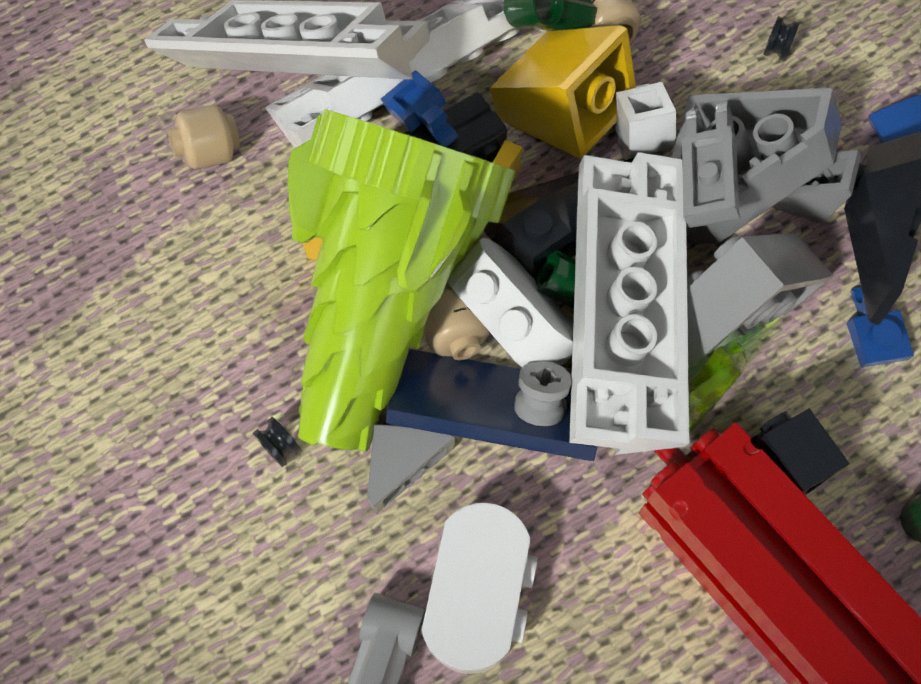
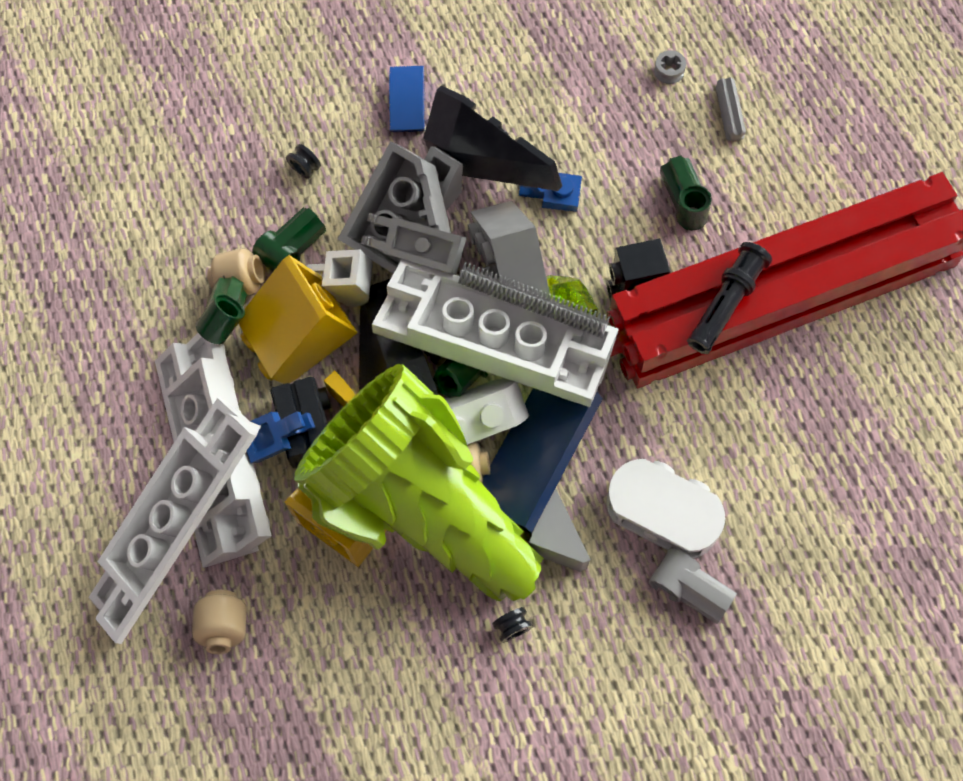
camera: 70 degrees left, 0 degrees up
light grey wheel [514,361,572,426] -> none
none -> dark green piece [252,207,326,272]
none -> light grey axle [458,262,610,338]
none -> black pin [687,242,772,354]

